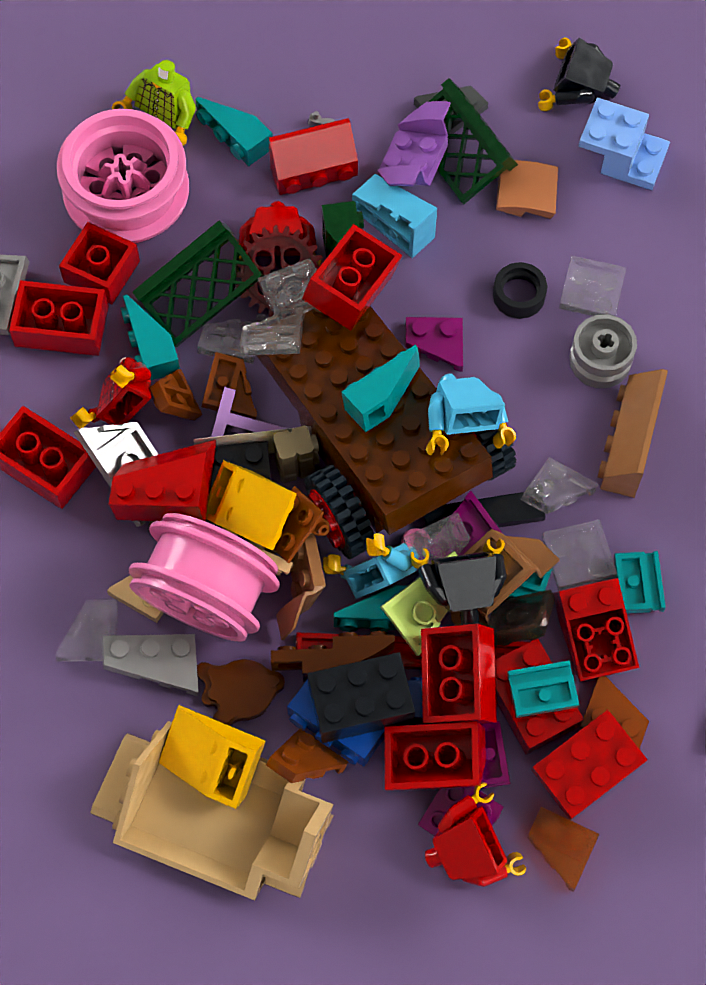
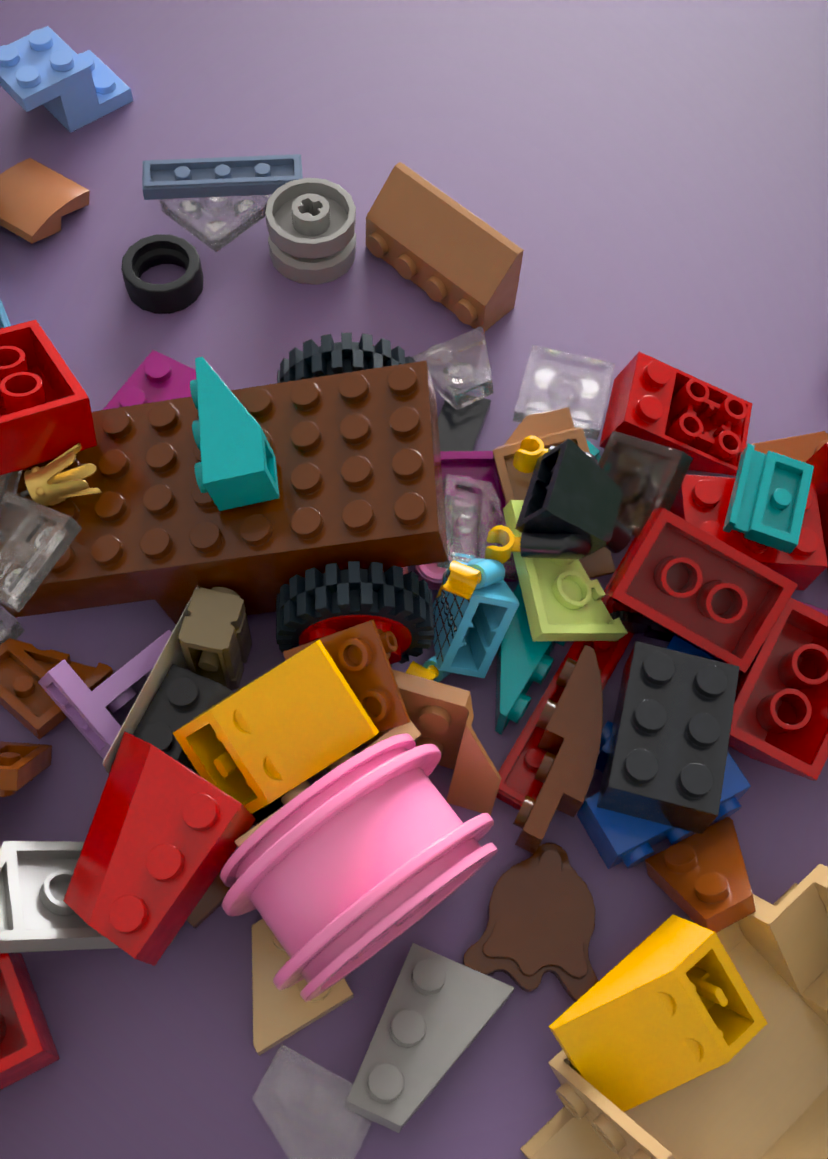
camera: 65 degrees left, 5 degrees down
medium azure torso [426,374,516,456] -> none
teal plate [613,551,666,614] -> none
none -> pearl gold piece [20,443,101,508]
none -> sand blue tile [142,154,303,200]

